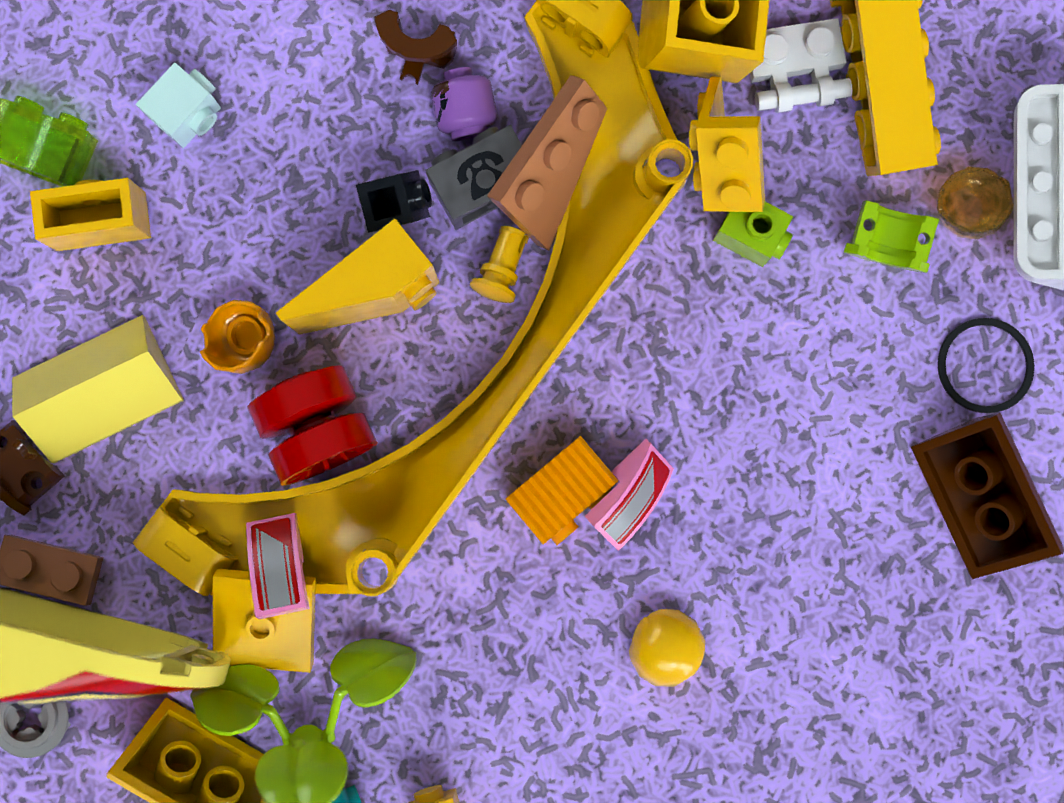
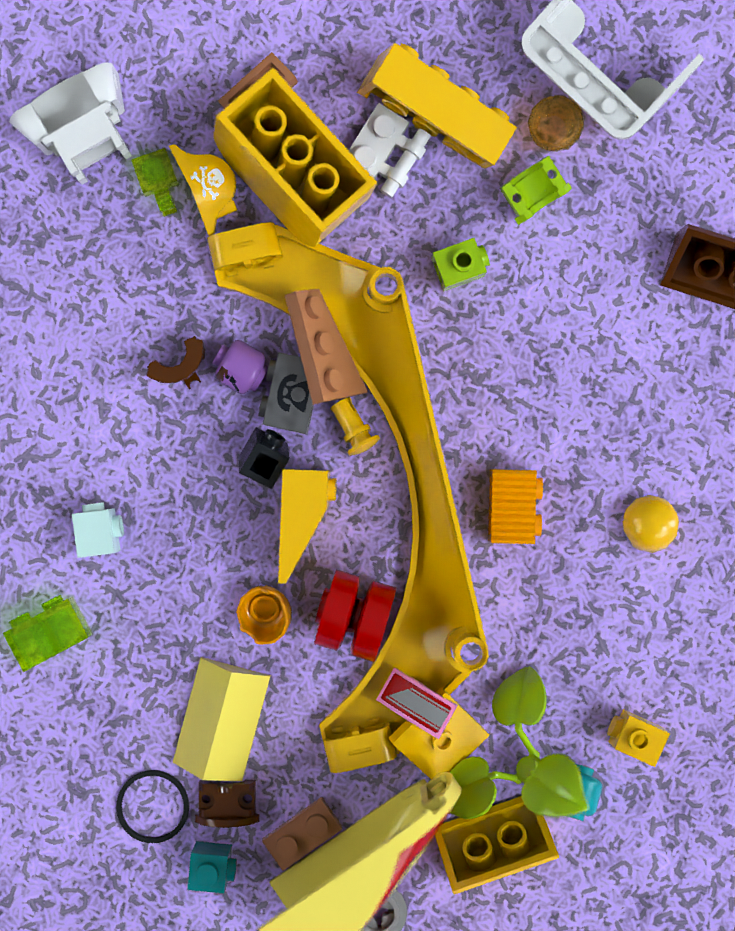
camera: 50 degrees left, 5 degrees up
yellow brick [30,178,151,252] -> none
slope [585,439,674,551] -> none
yellow bracket [689,76,765,212] -> none
black piece [938,318,1035,413] -> none

